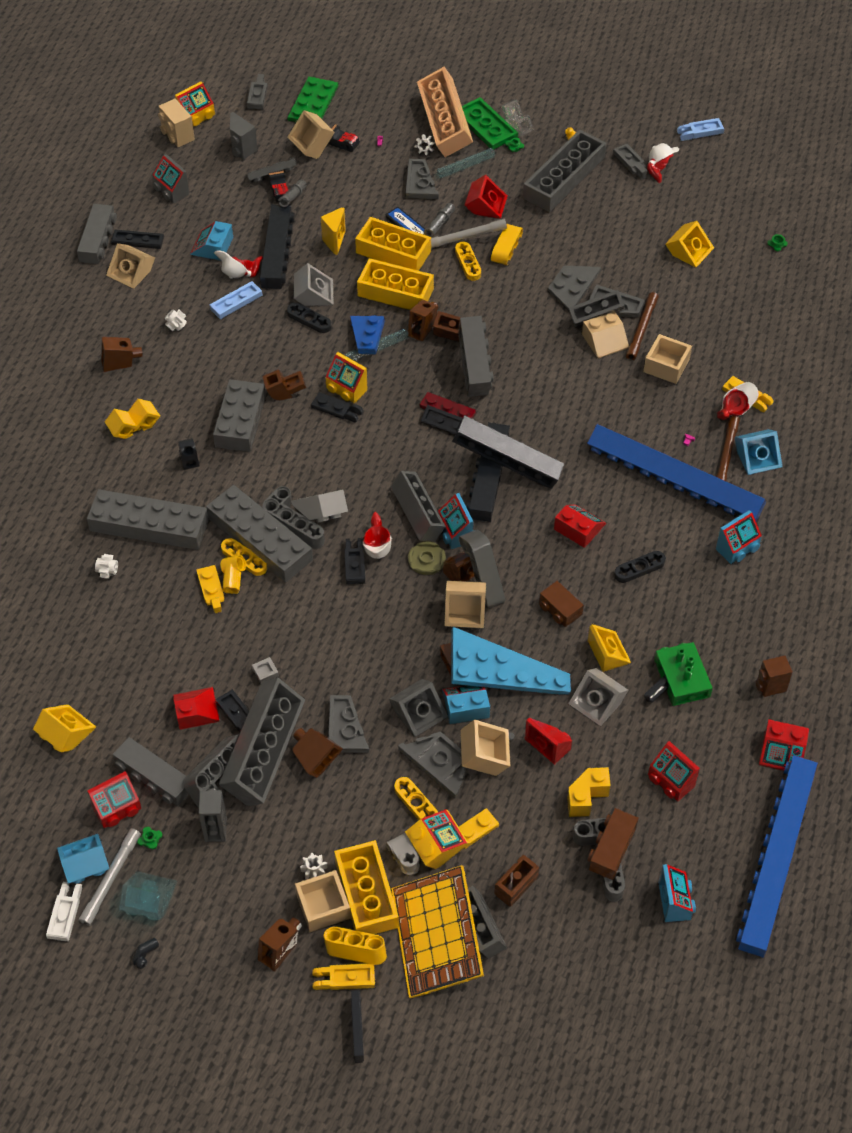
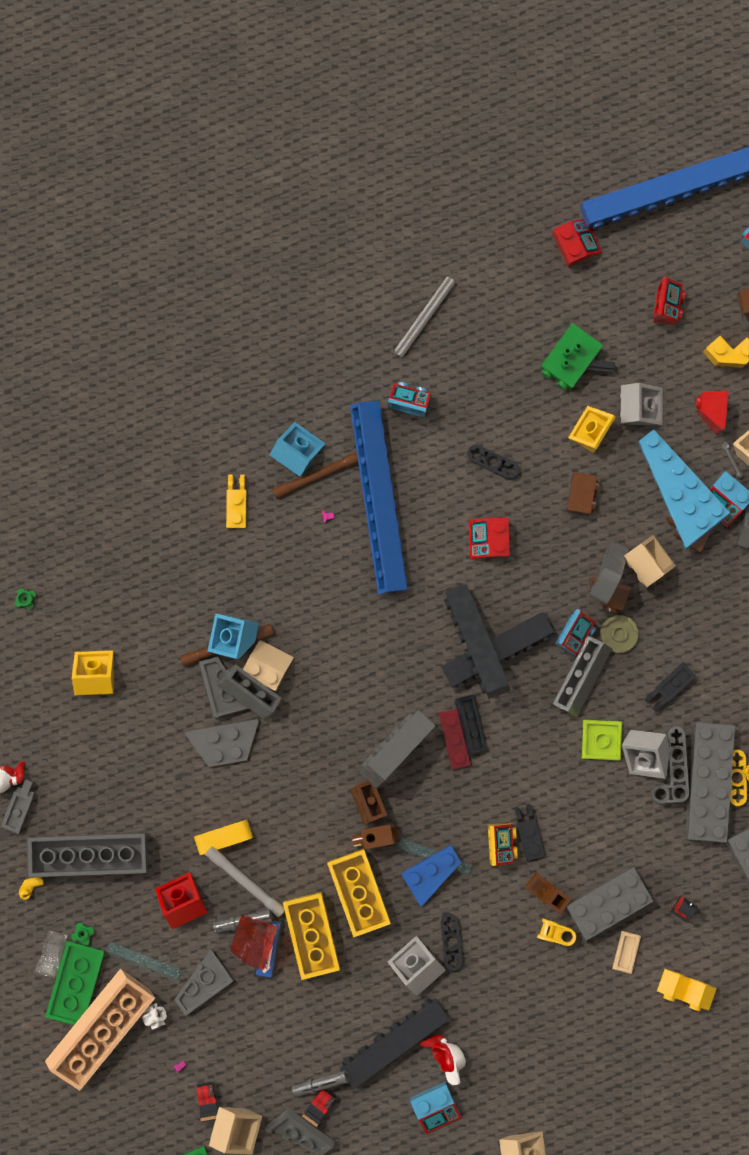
camera: 130 degrees left, 30 degrees up
reddish brown torso [101,337,142,372] -> none
white gear [165,309,187,331] -> none
light blue plate [210,281,262,319] -> none
yellow slope [321,208,346,255] -> none
red hair [363,512,392,559] -> none
yellow beam [455,242,481,281] -> none
tan piece [644,334,692,384] -> none
red hair [717,382,759,420] -> none
reddish brown brick [756,656,793,697] -> none
none -> dark azure slope [208,613,259,659]
none -> clear red slope [230,914,278,970]
none -> light grey axle [395,277,455,357]
none -> yellow piece [537,918,576,946]
none -> lime tile [582,720,622,760]
none -> tan tile [612,931,641,974]

